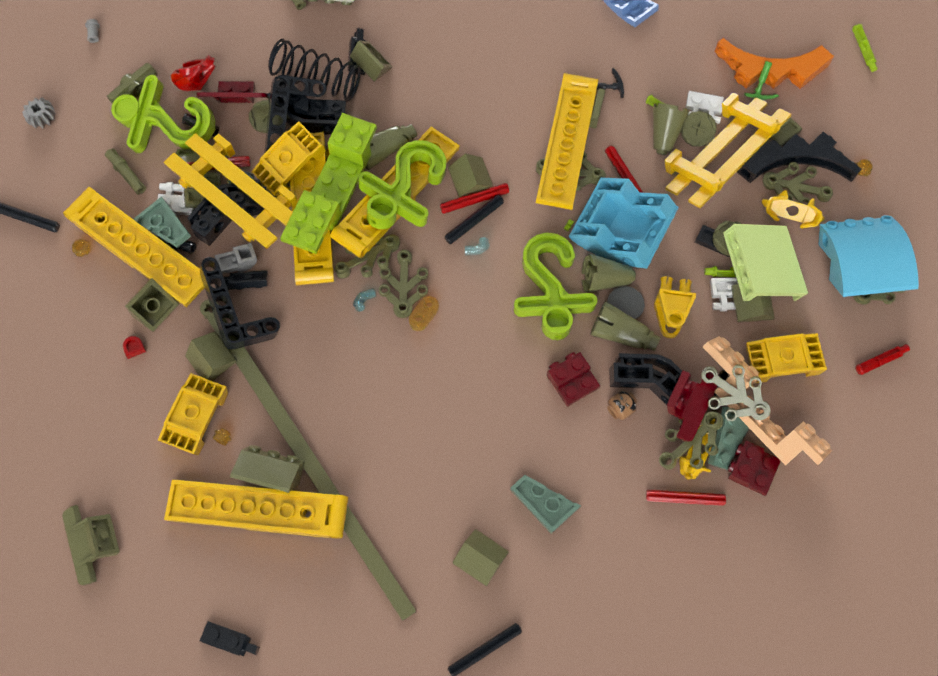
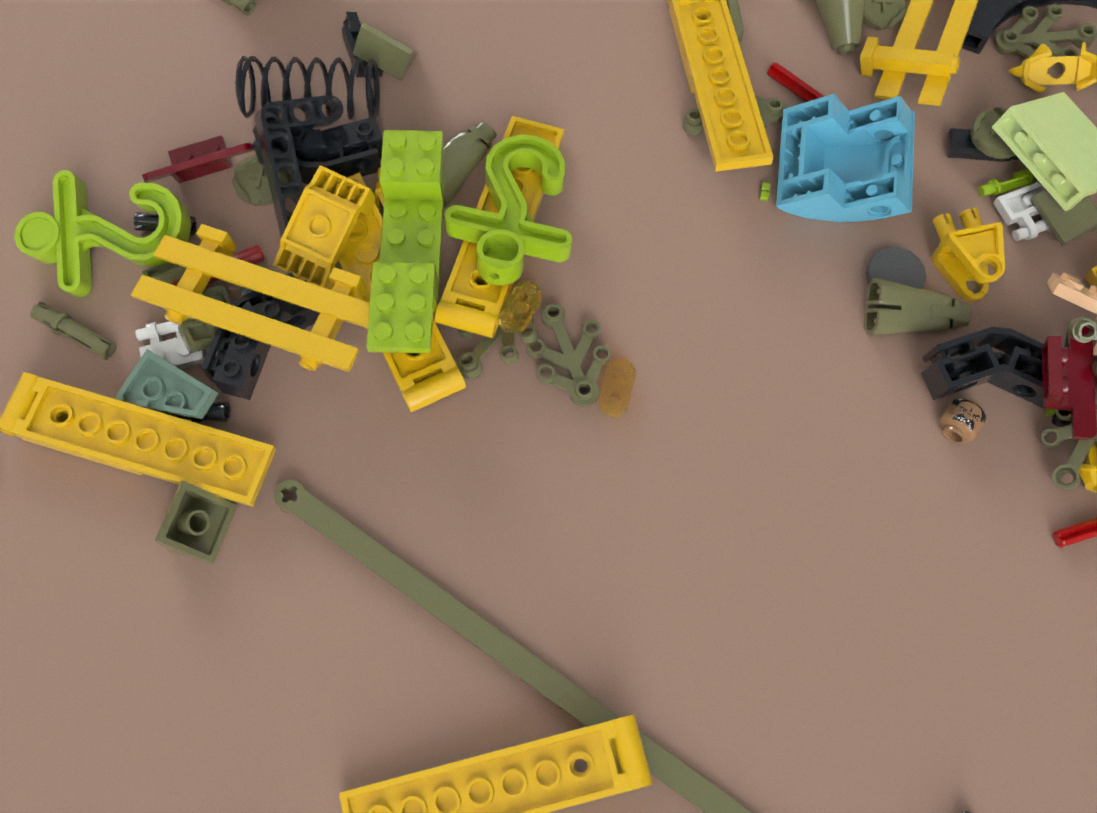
camera: 20 degrees left, 0 degrees up
clear yellow plate [72,239,91,257] -> none
olive piece [107,63,158,104] -> none
red tile [123,336,146,359] -> none
yellow plate [158,373,228,455] -> none
red helmet [171,55,216,91] -> none
olive slope [185,331,237,381] -> none
black beam [200,257,280,350] -> none
clear yellow plate [212,428,232,446] -> none
light grey brick [214,243,257,274] -> none
black hinge [215,270,269,290] -> none
olive slope [230,445,304,493] -> none
clear light blue arm [353,288,376,312] -> none
red axle [440,183,509,214] -> none
black axle [444,195,504,244] -> none
olive slope [448,153,494,197] -> none
olive slope [453,529,509,586] -> none
clear light blue arm [465,237,490,255] -> none
sand green wing [510,475,581,534] -> none
lime piece [513,233,597,340] -> none
dark red plate [547,352,600,407] -> none
olive cone [581,254,636,292] -> none
none -> clear yellow plate [499,281,542,333]

